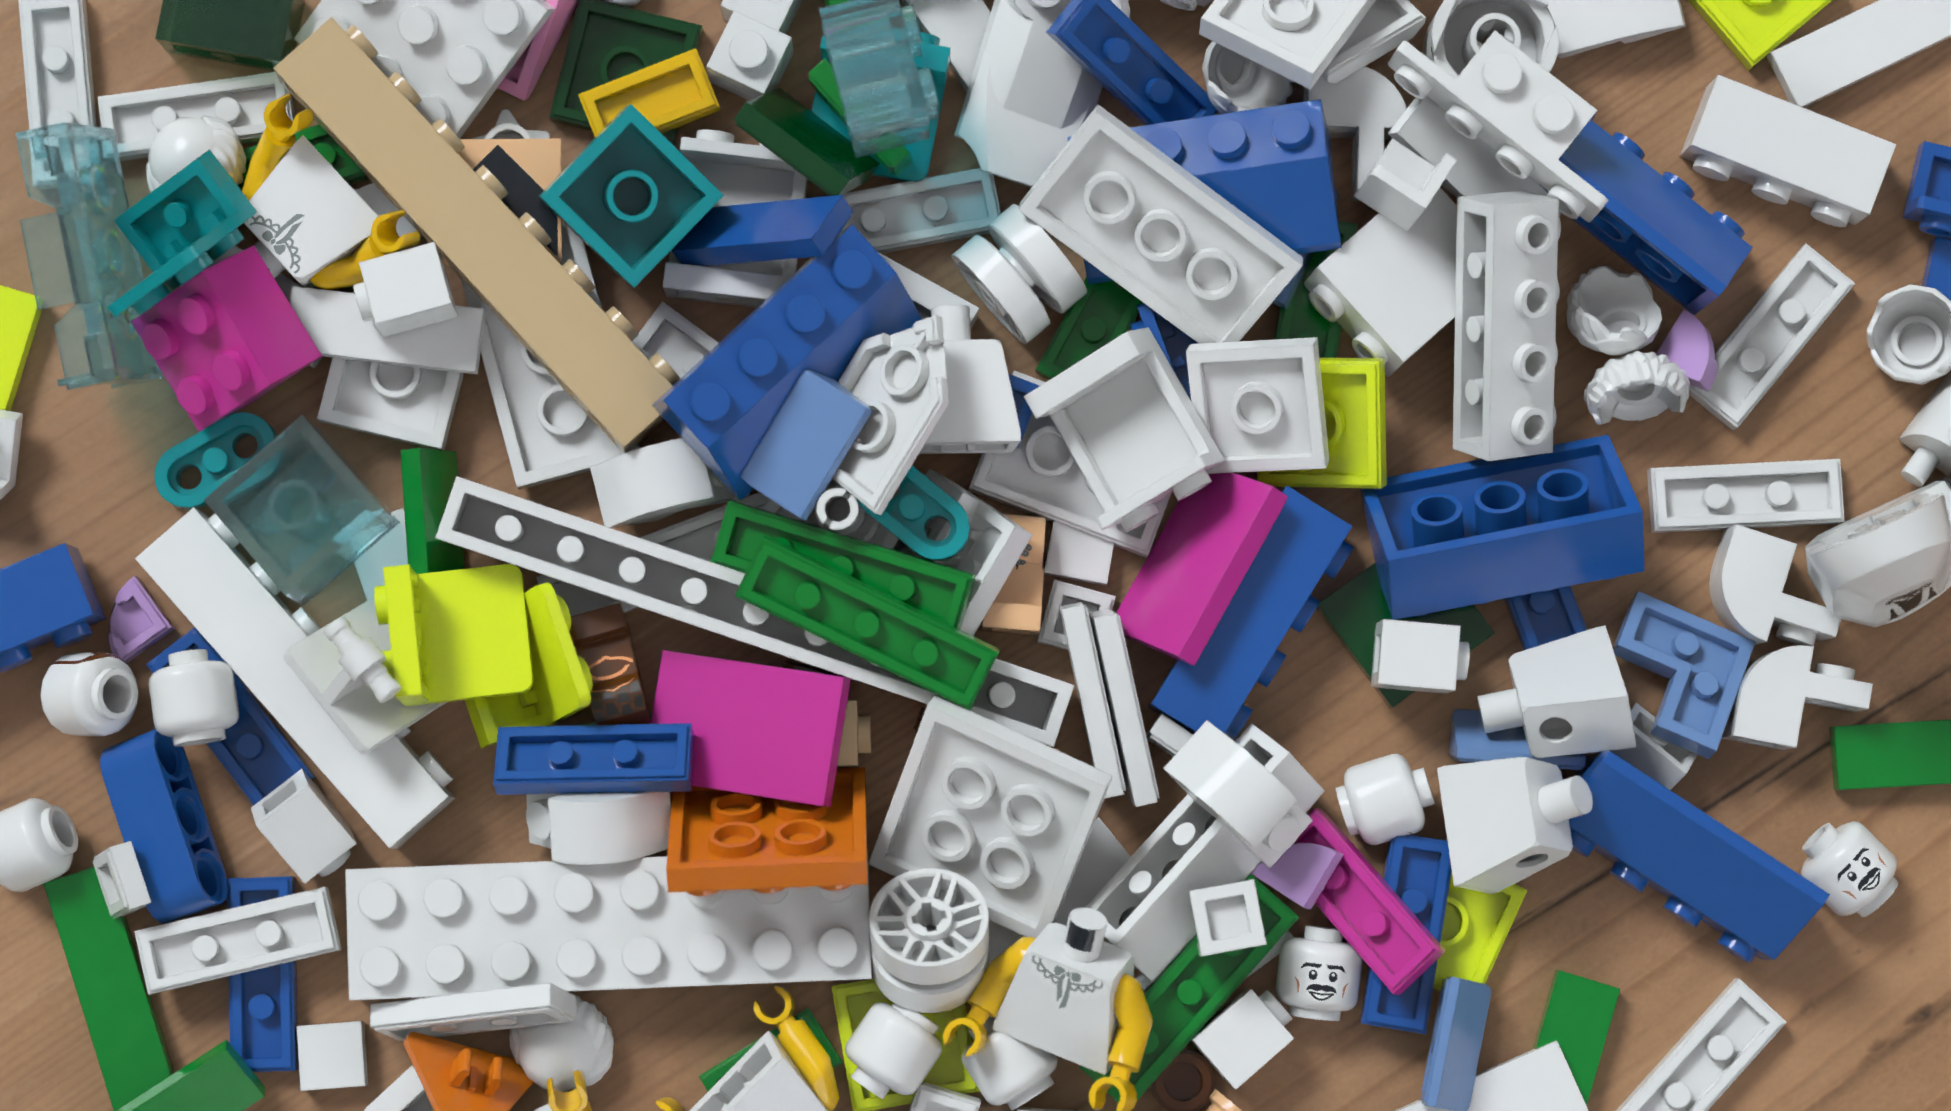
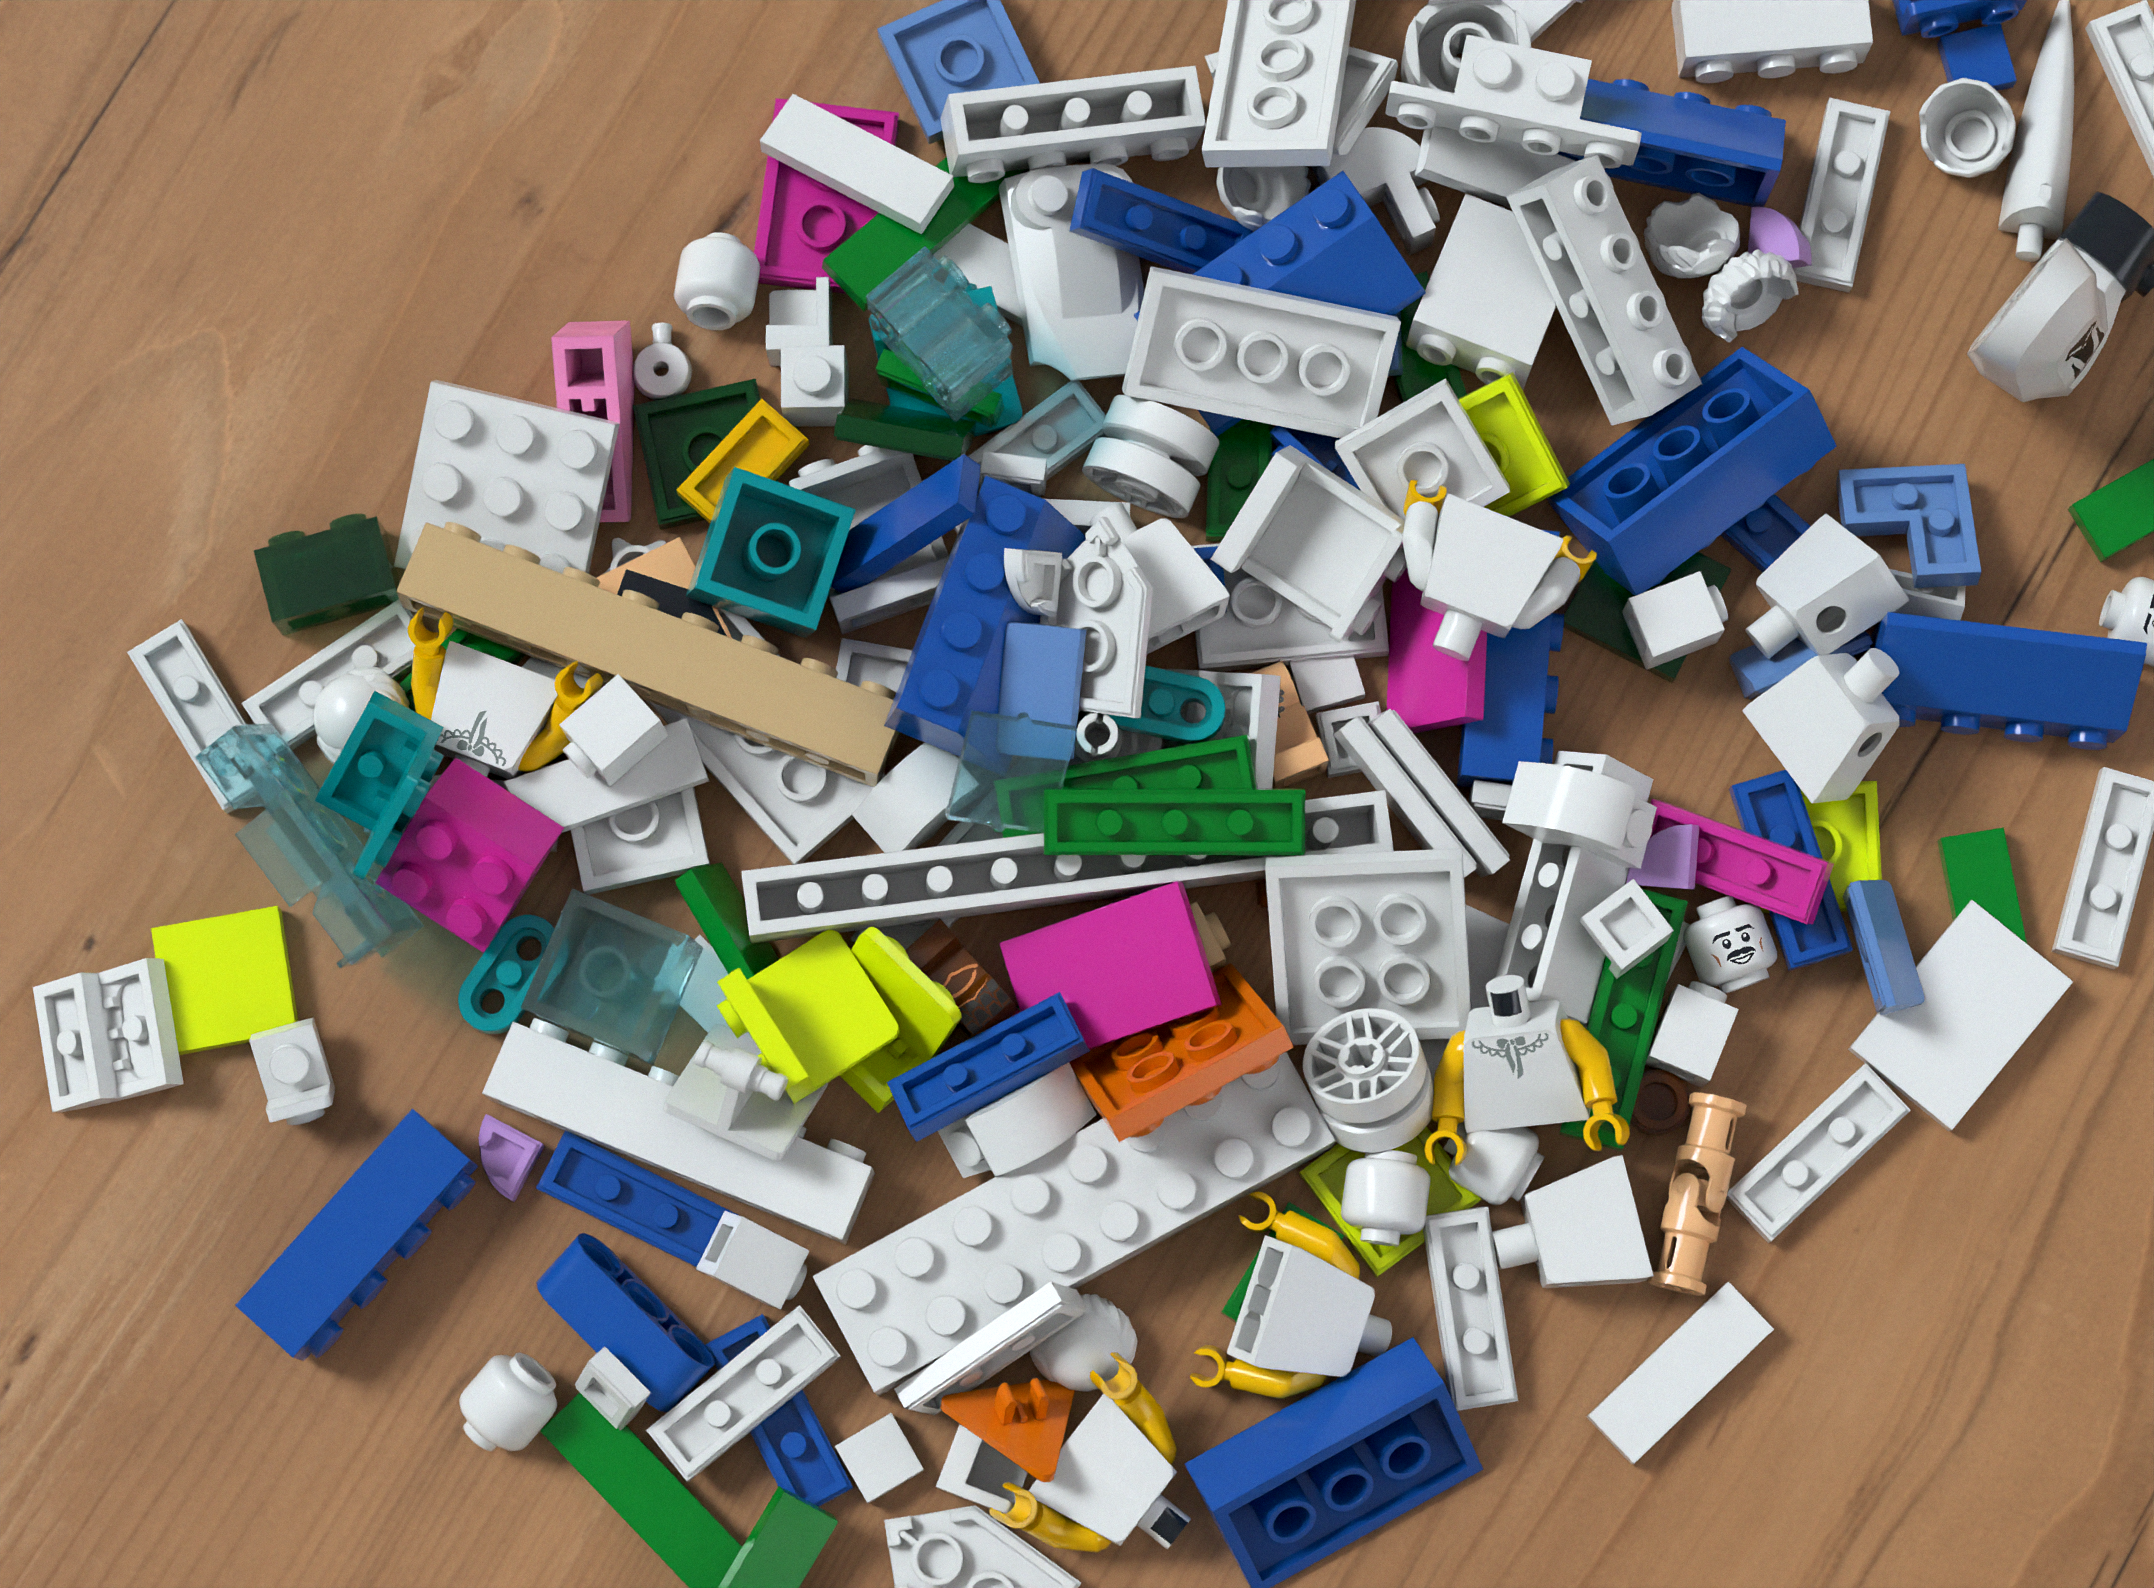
camera: 15 degrees left, 5 degrees down
white head [40,652,138,736] -> none
white head [149,649,239,746] -> none
white head [1335,754,1435,845] -> none
white panel [1354,138,1457,232] -> none
white tile [1647,459,1845,533] -> none
white brick [1709,524,1841,646] -> none
white brick [1722,645,1873,750] -> none
none -> clear light blue piece [945,710,1077,833]
none -> white tile [980,451,1047,498]
none -> white tile [1004,548,1062,617]
none -> white torso [1402,480,1597,661]

